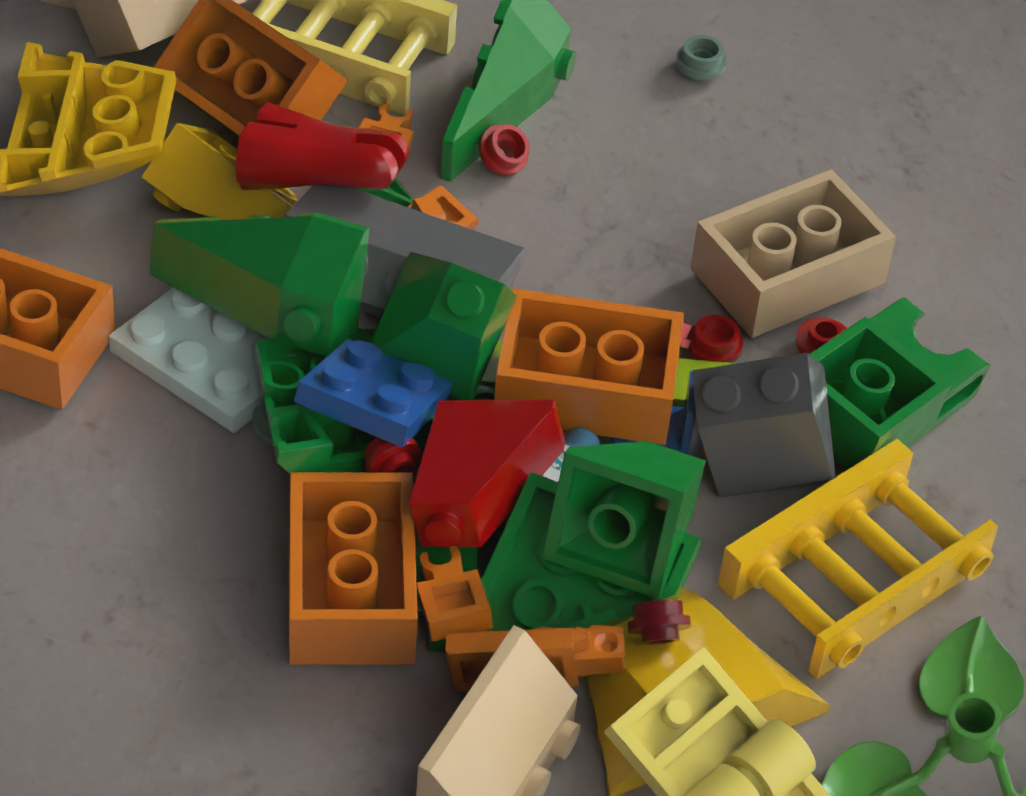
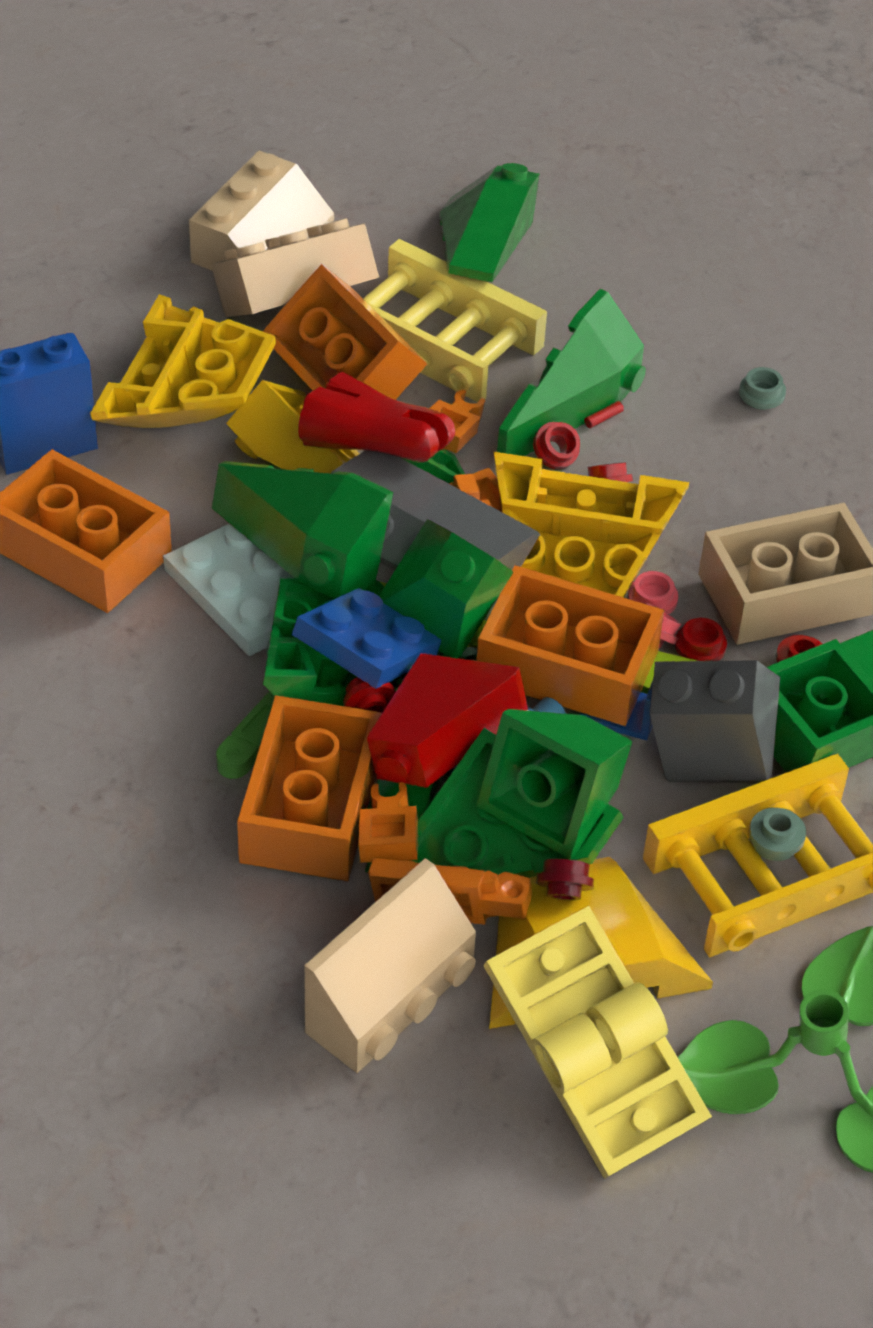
camera: 15 degrees right, 0 degrees up
none -> bright green piece [216,692,275,779]
none -> yellow wedge [493,452,690,598]
none -> red piece [584,401,624,428]
none -> red plate [587,462,633,482]
none -> coral plate [627,571,678,614]
none -> sand green plate [749,808,806,861]

